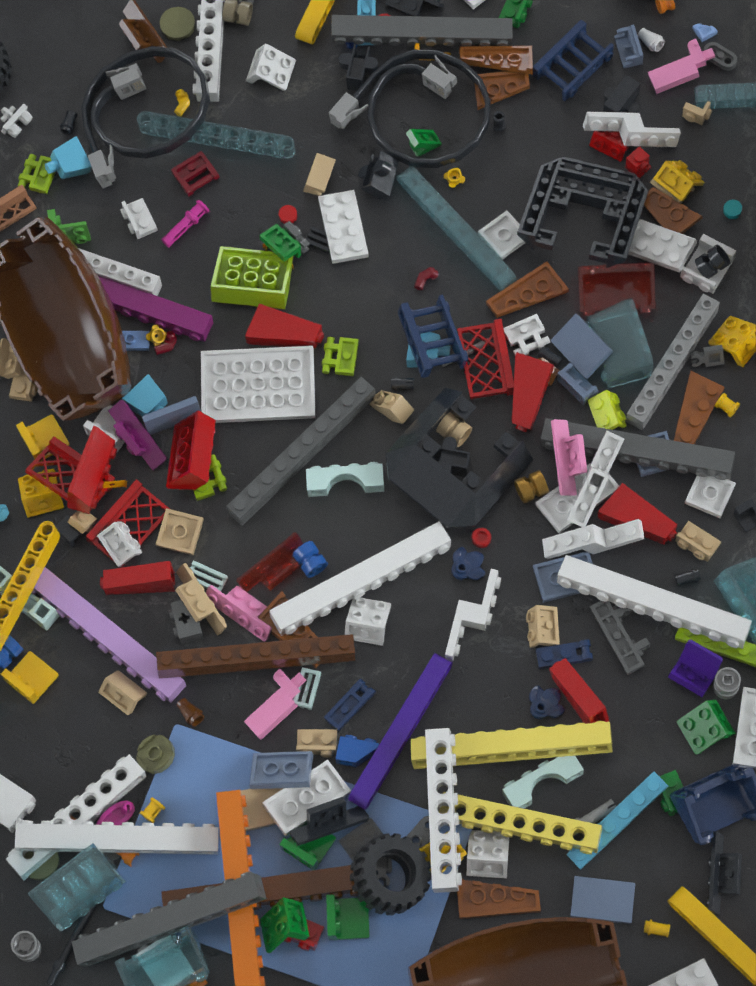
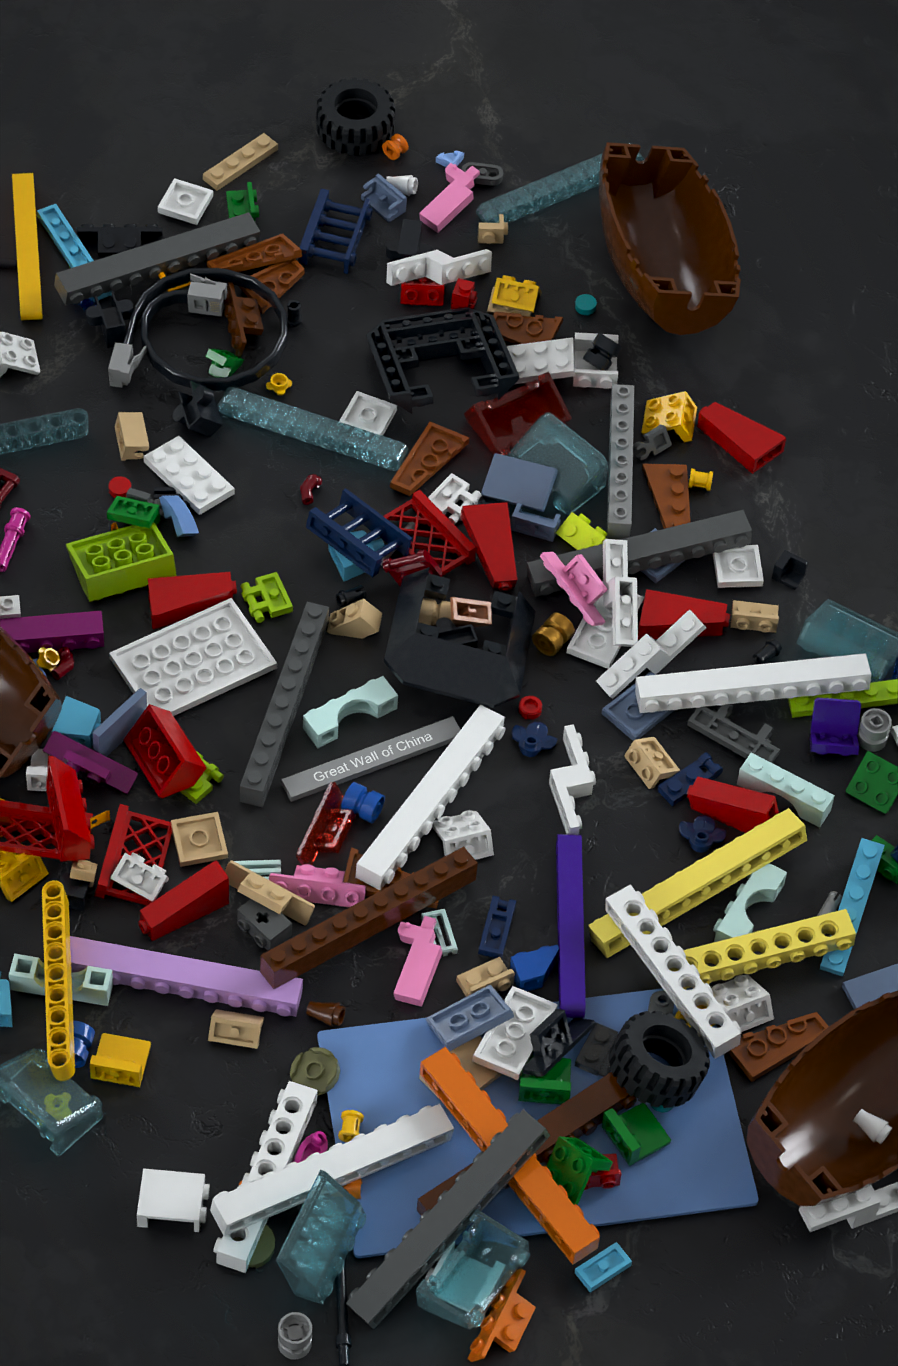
camera: 40 degrees left, 15 degrees down
none -> medium blue slope [159,495,199,537]
none -> reddish brown bracket [224,282,264,357]
none -> light grey tile [281,716,461,802]
none -> dark red plate [382,549,442,587]
none -> nougat slope [450,597,492,627]
none -> light aqua arch [737,753,835,827]

